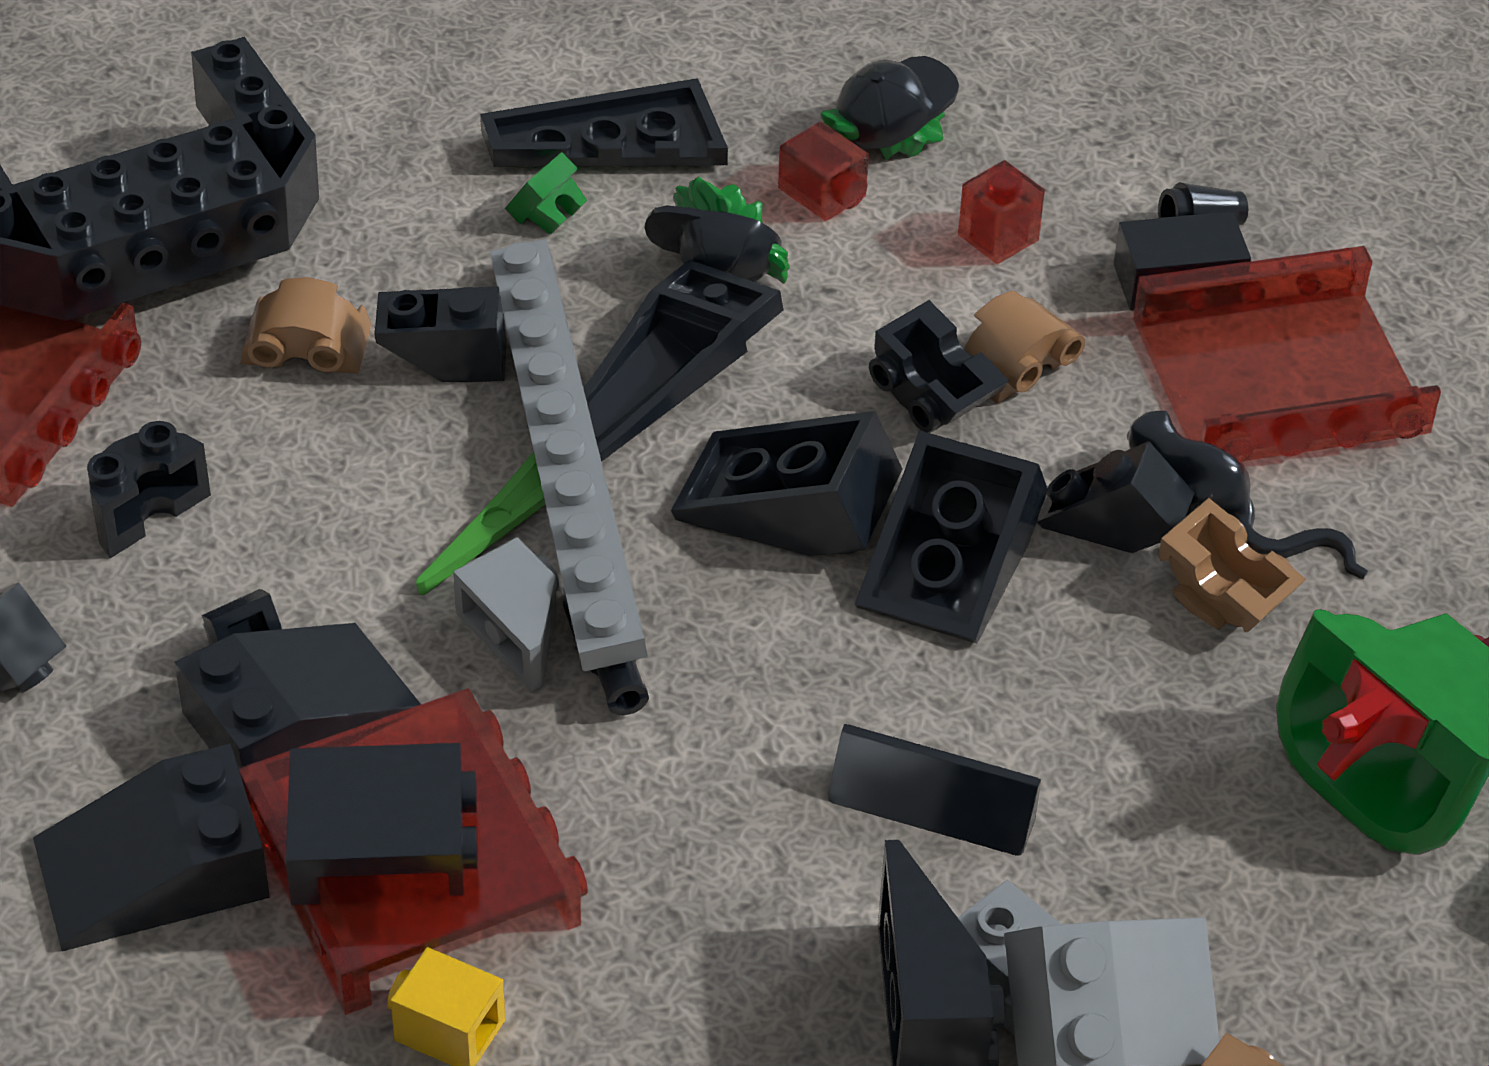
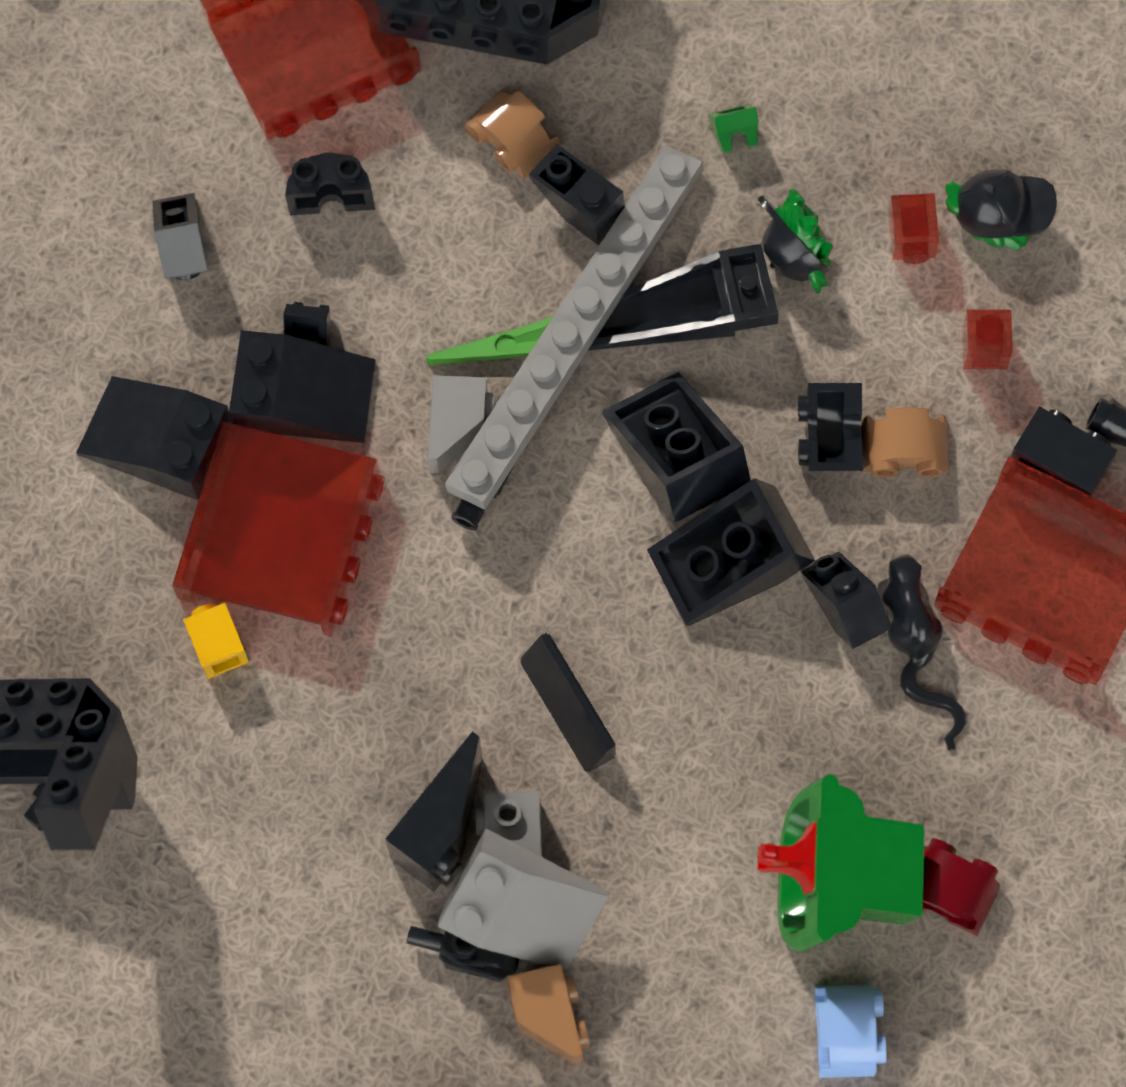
camera: 45 degrees right, 25 degrees up
black panel [286,742,478,905] -> none
black wing [480,78,728,167] -> none
medium nougat cylinder [1159,498,1307,632] -> none

